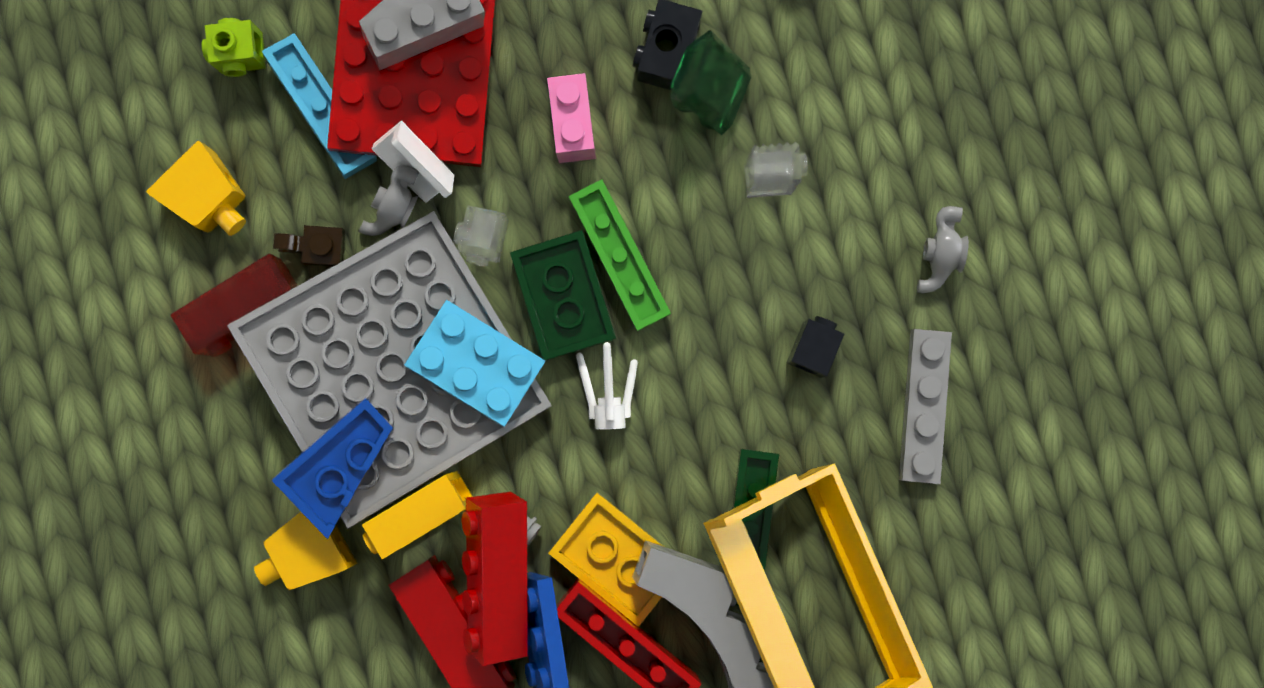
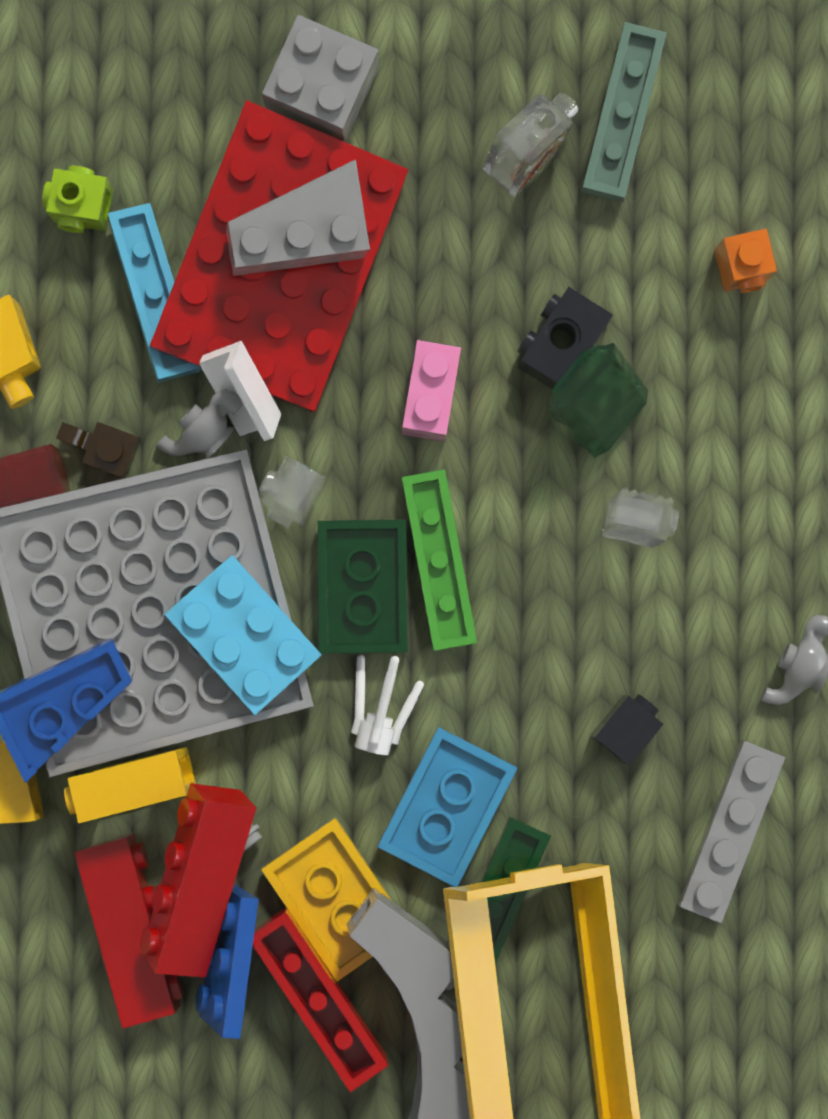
camera: 10 degrees right, 0 degrees up
none -> dark azure plate [377,727,518,887]

